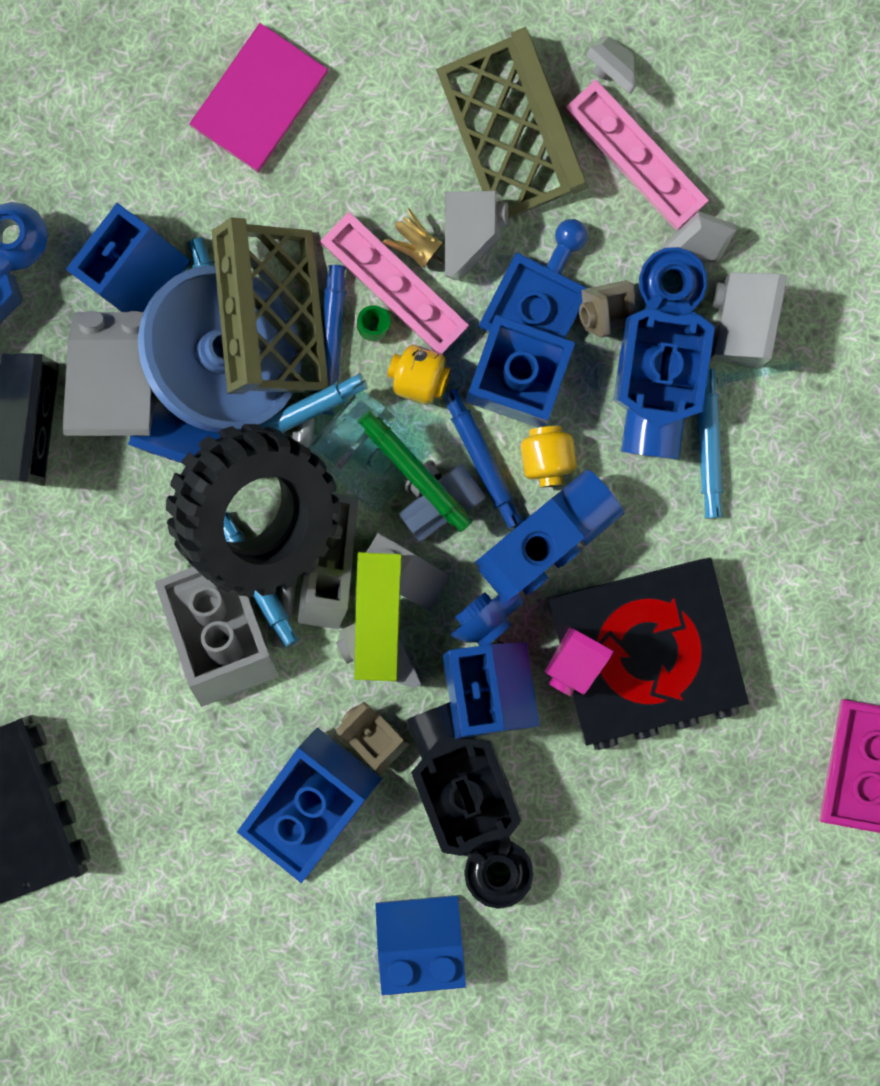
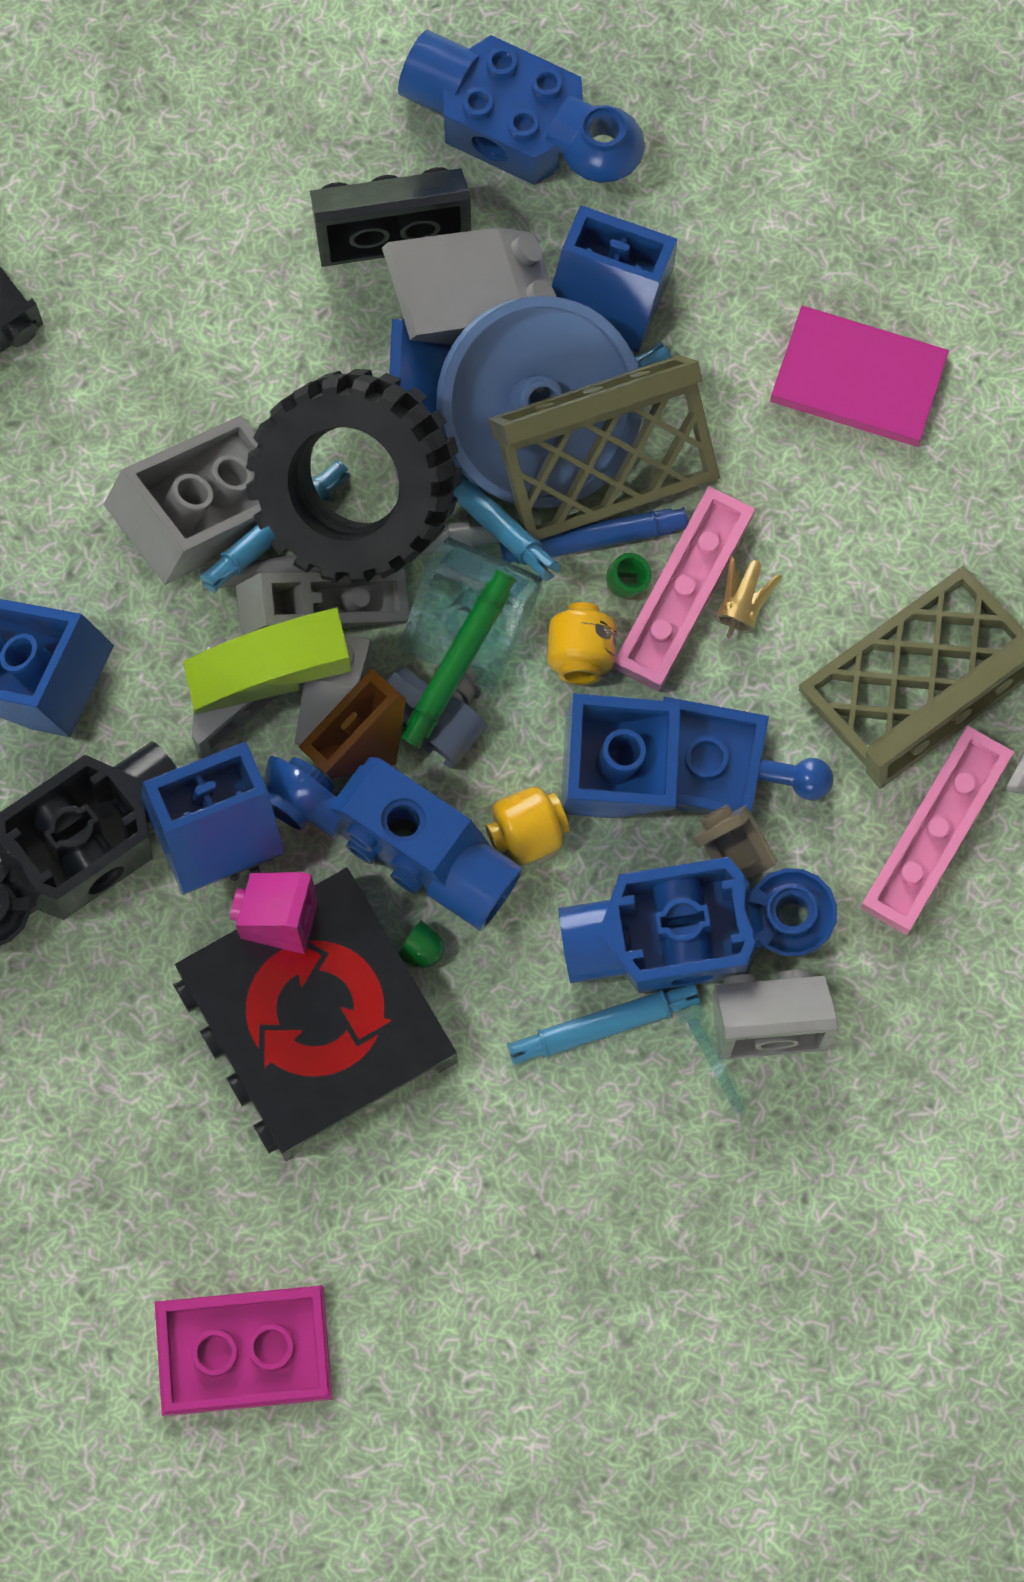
camera: 70 degrees right, 15 degrees down
dark tan bracket [335,702,409,774] -> none
blue piece [442,388,524,529] -> none
light grey slope [445,191,509,280] -> none
light grey piece [657,211,737,263] -> none
none -> reddish brown slope [298,668,406,779]
none -> green hinge [399,920,444,968]

